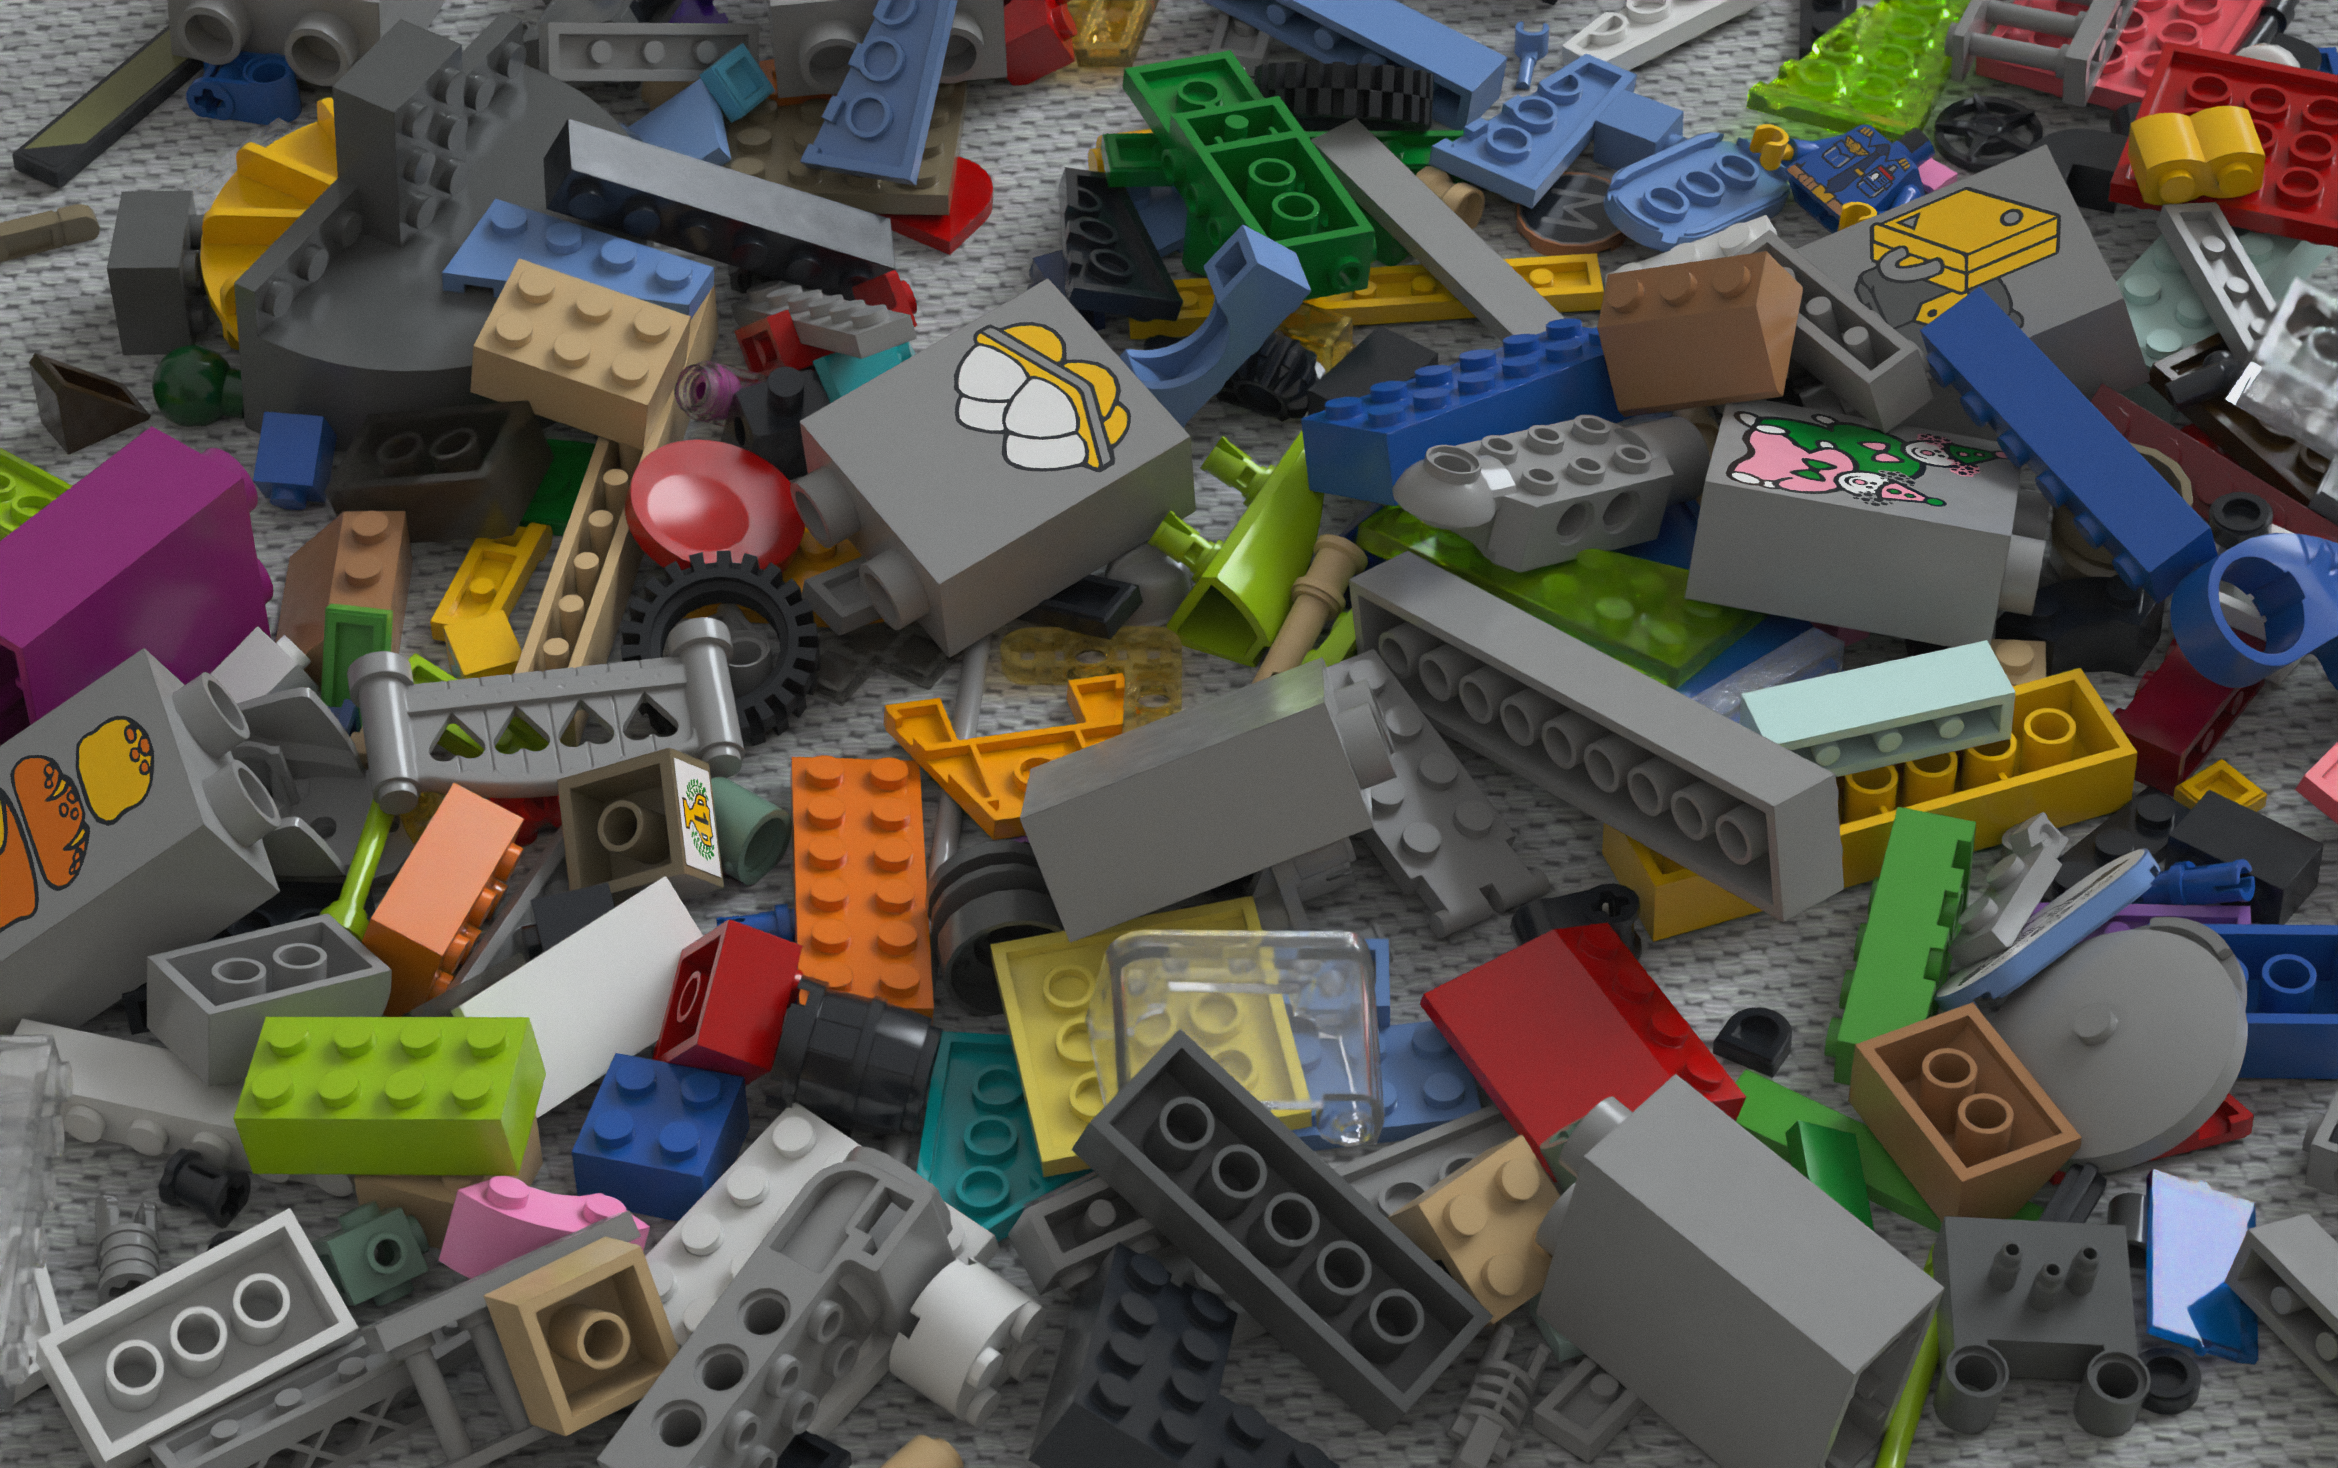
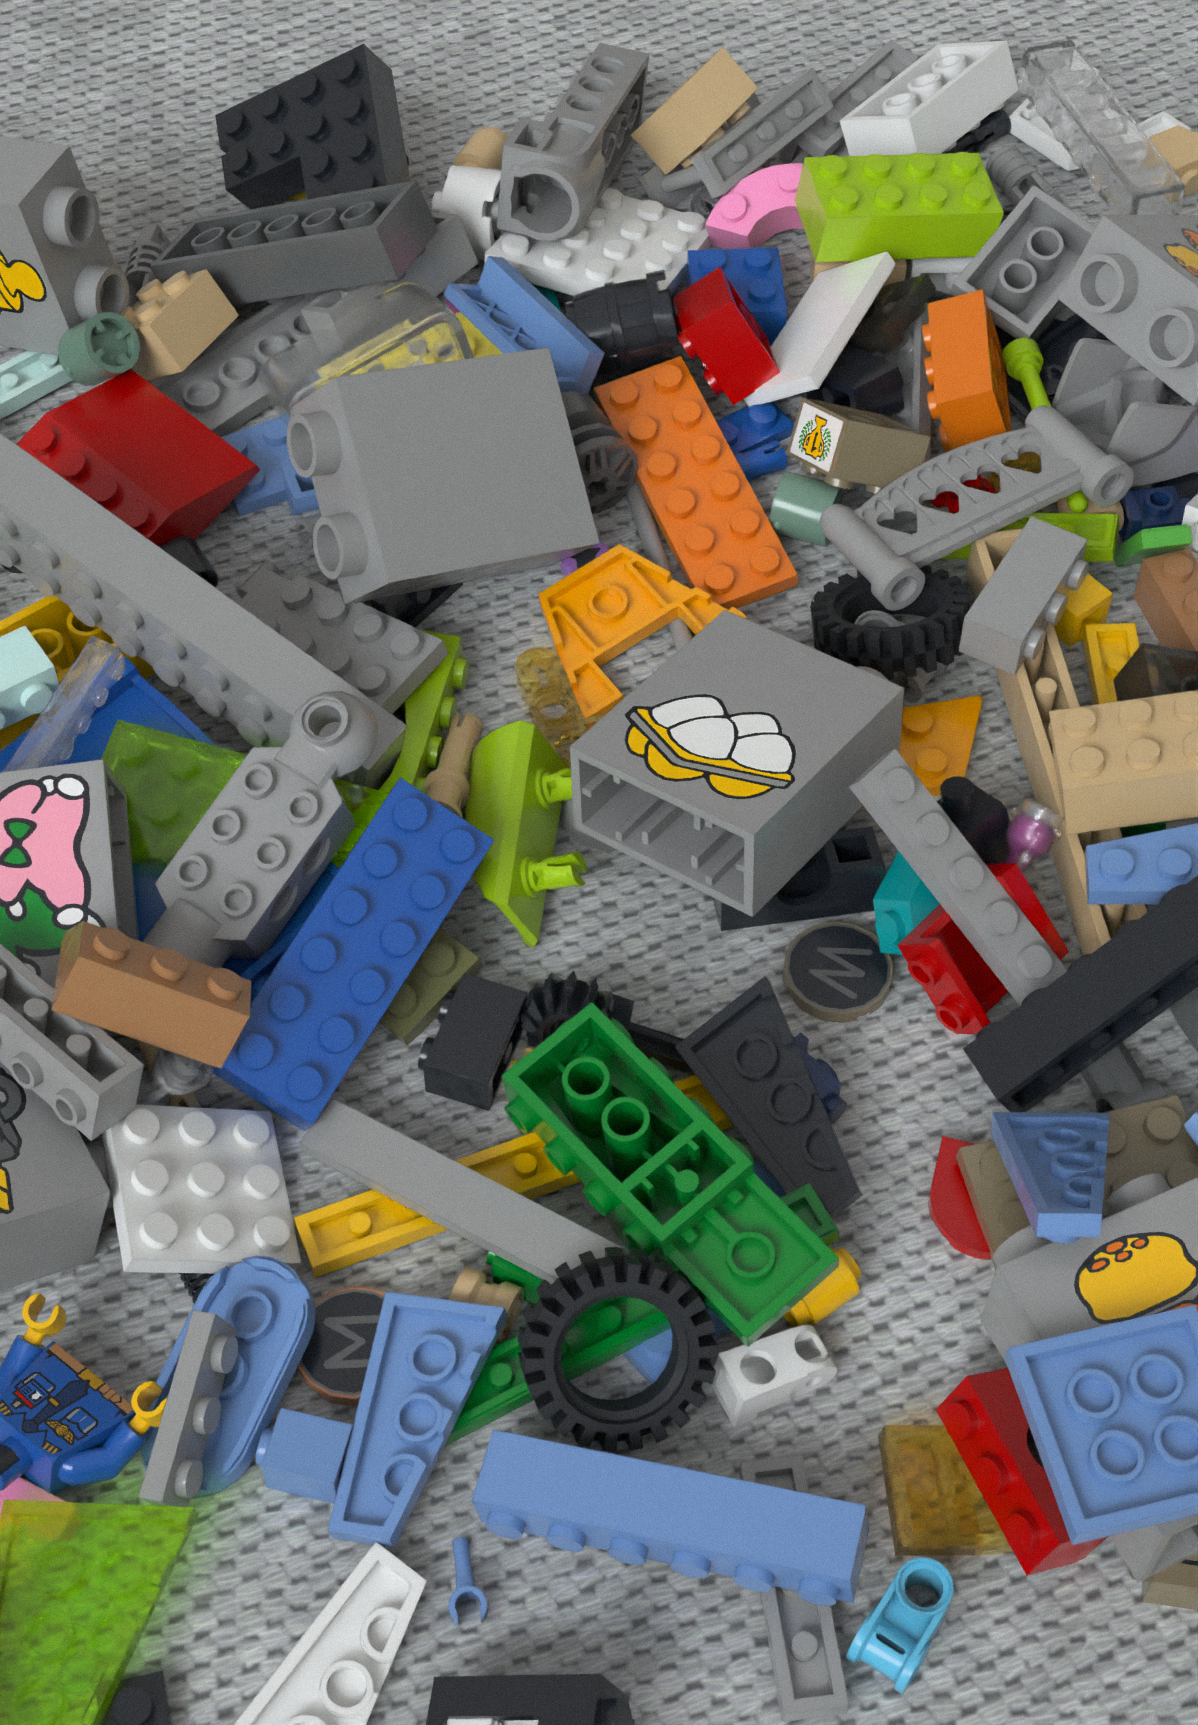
camera: 160 degrees right, 10 degrees up
red piece [625,439,805,573] -> none
medium blue arch [1119,224,1311,428] -> none
none -> light grey plate [139,1310,238,1515]
none -> medium blue fence [443,256,604,394]
none -> light grey brick [959,516,1089,675]

